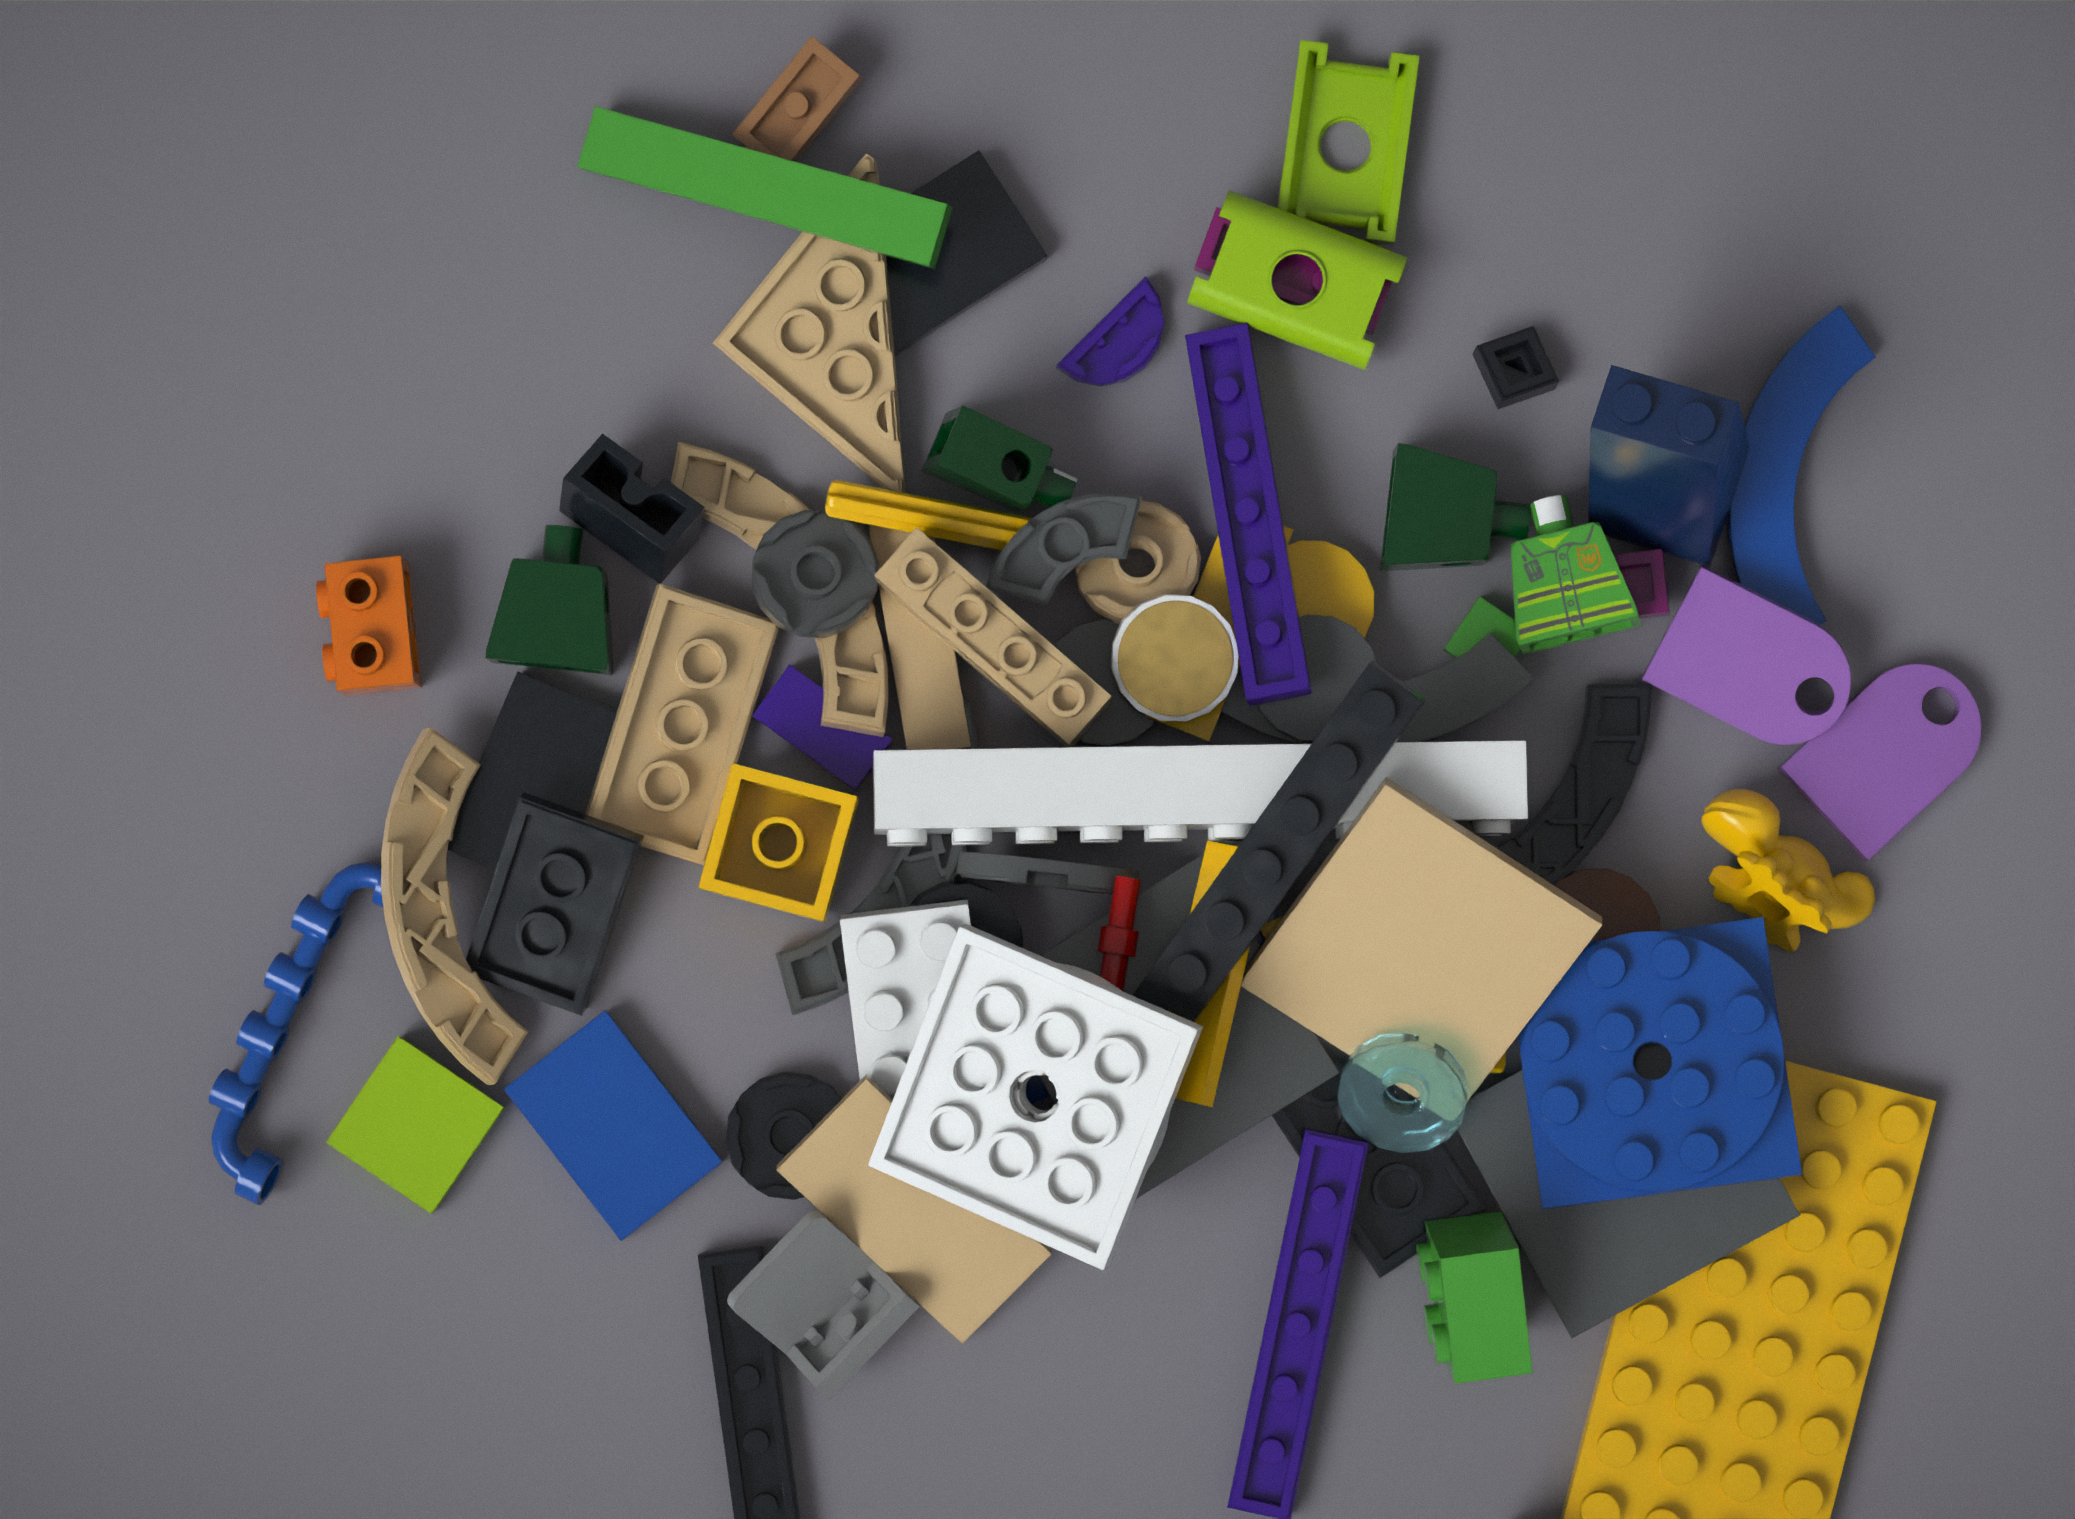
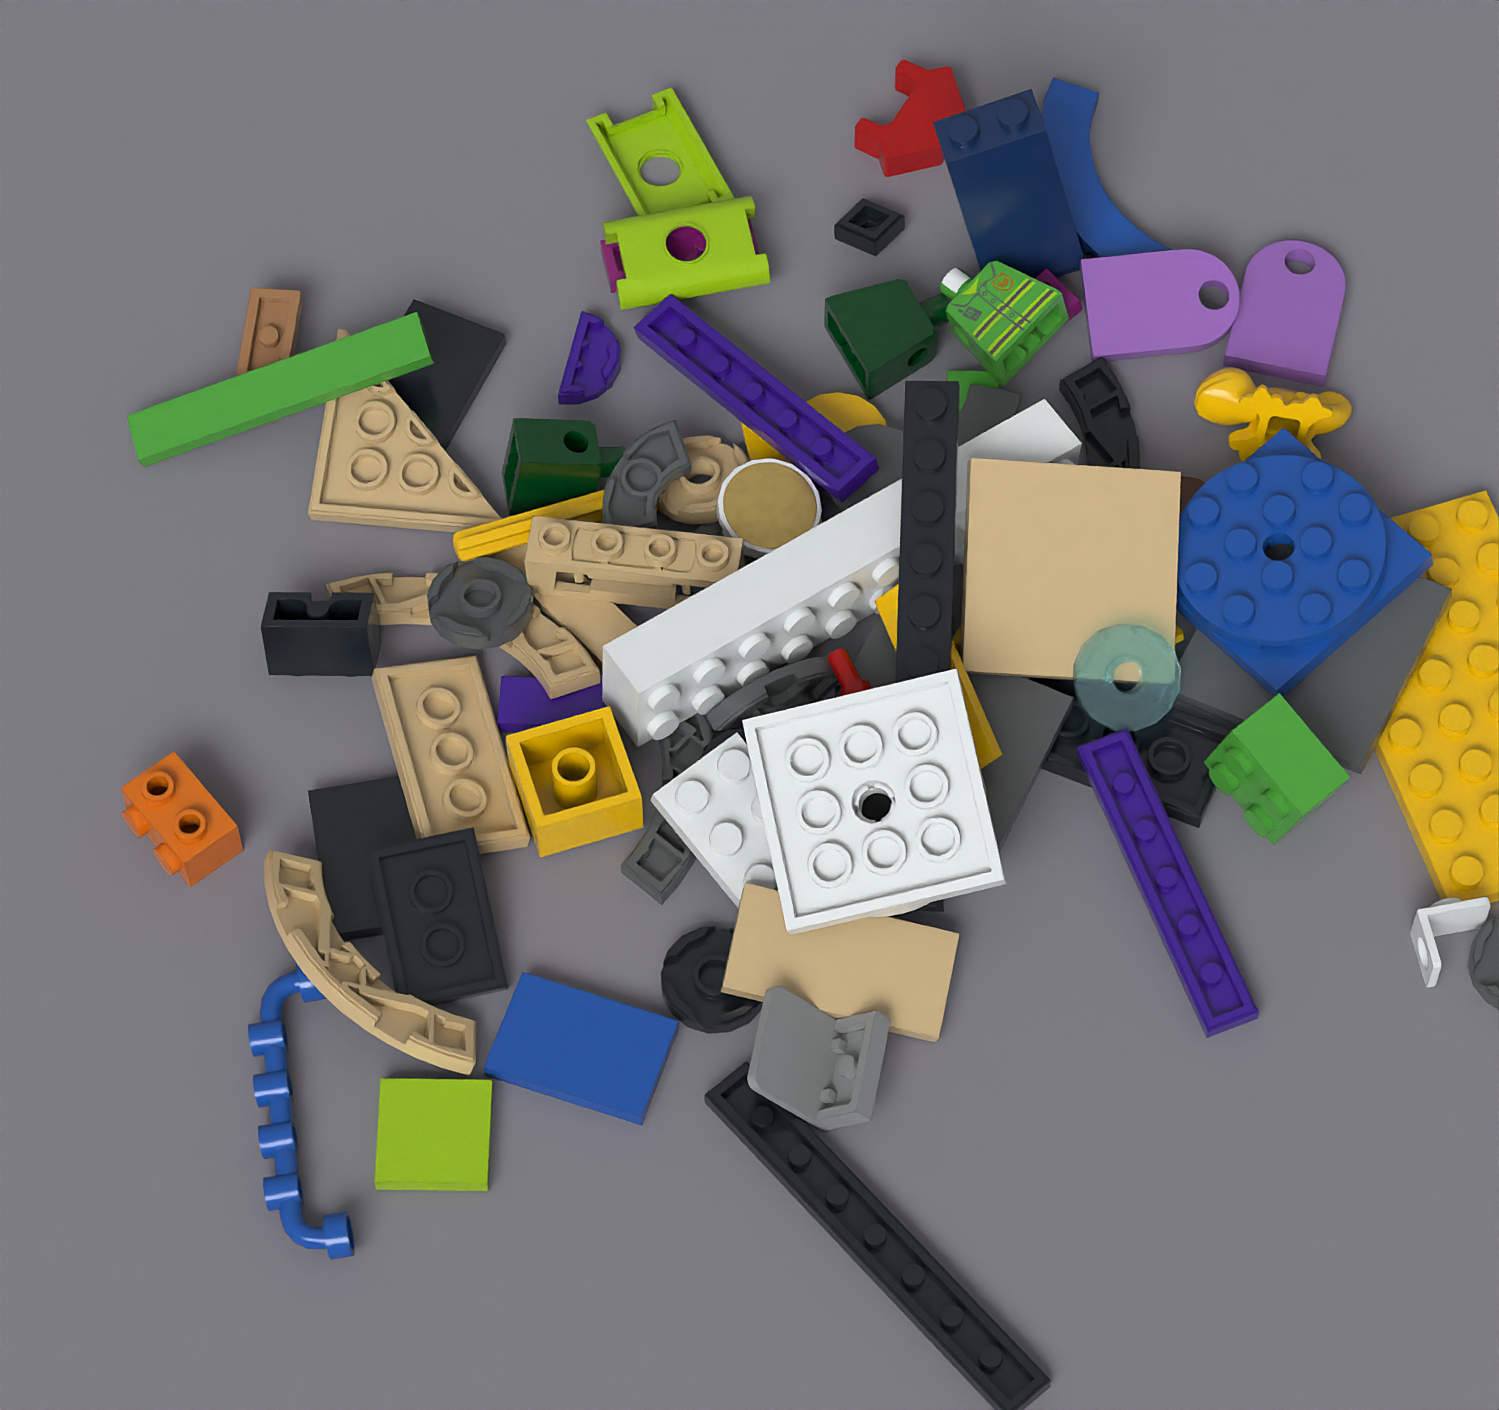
camera: 30 degrees left, 25 degrees down
dark green torso [485,525,613,675] -> none
none -> red piece [854,59,966,177]

